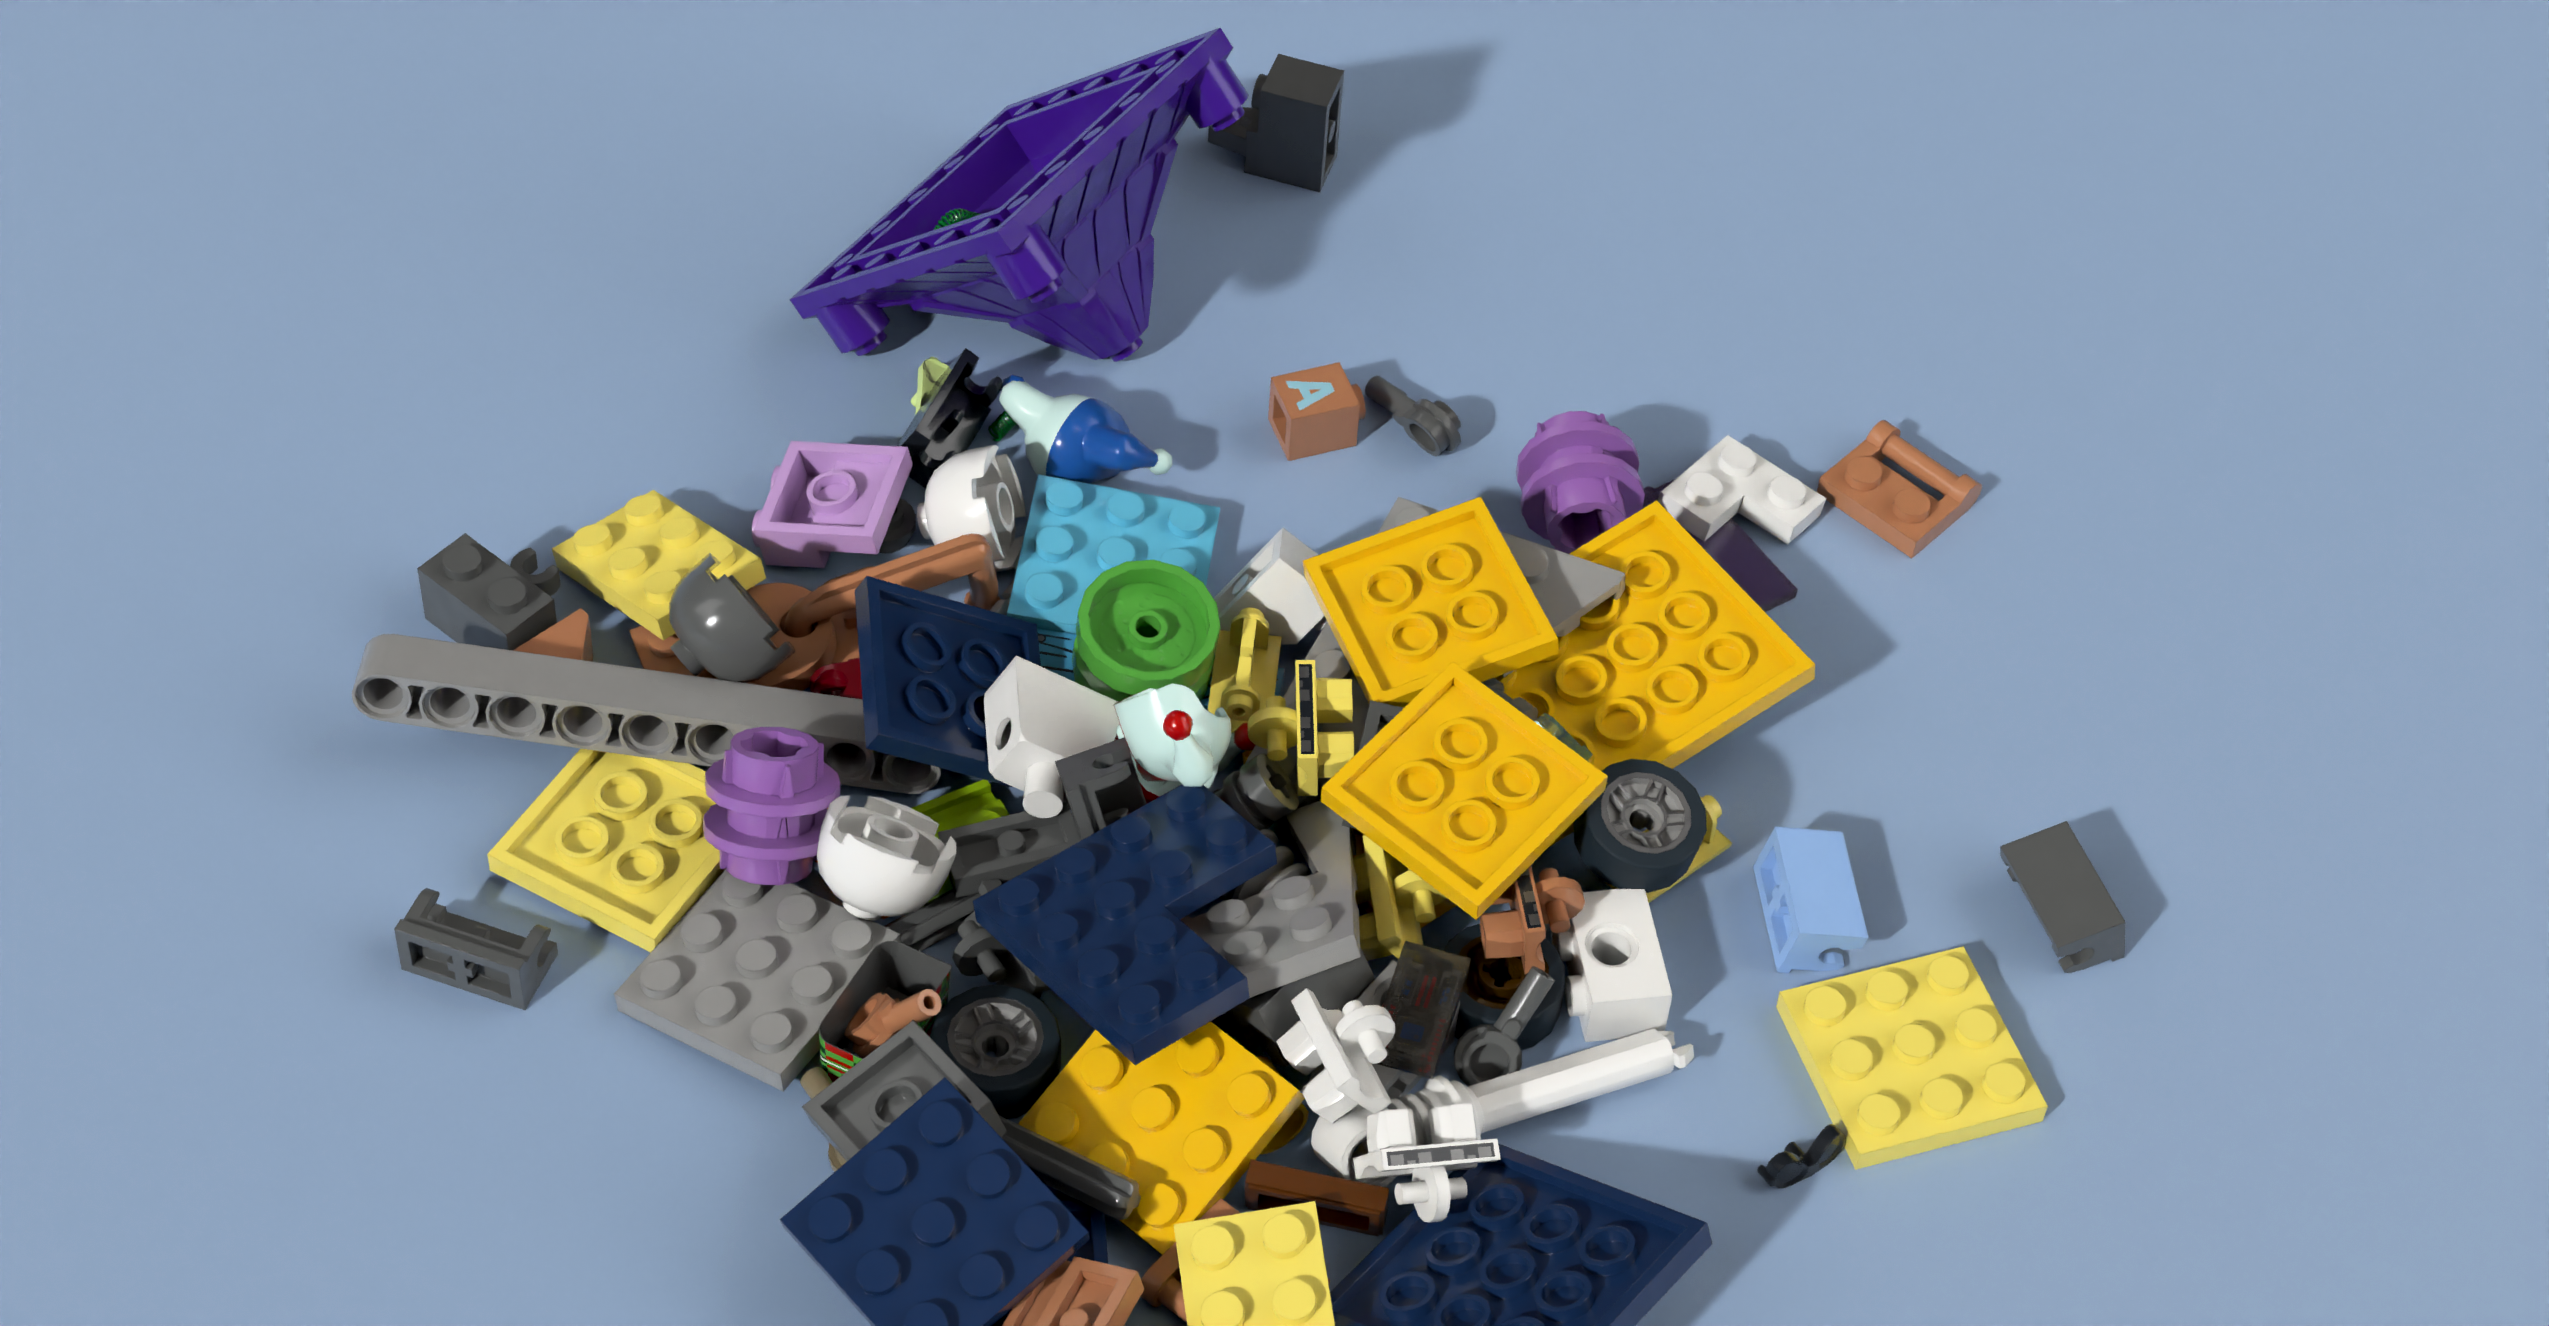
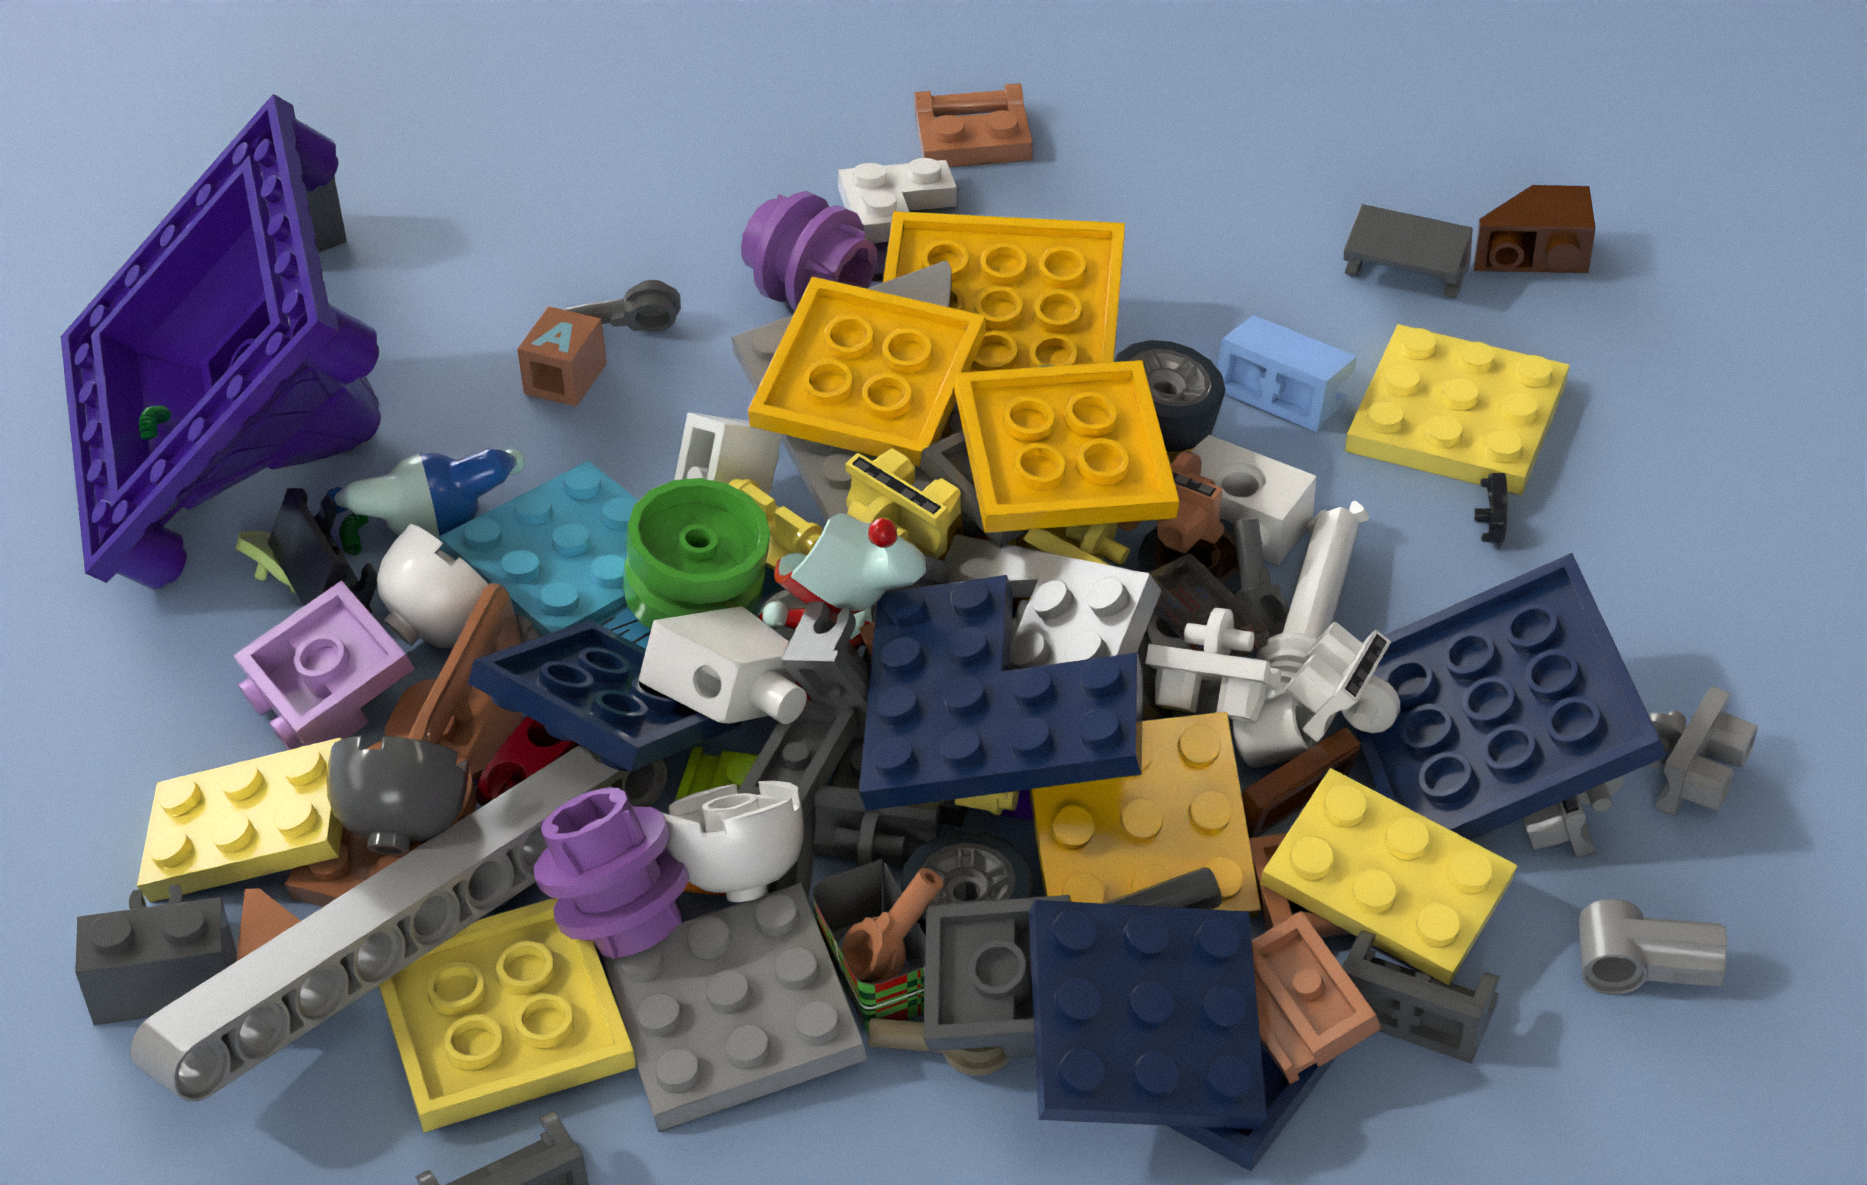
camera: 45 degrees left, 5 degrees down
none -> reddish brown slope [1473,185,1596,273]

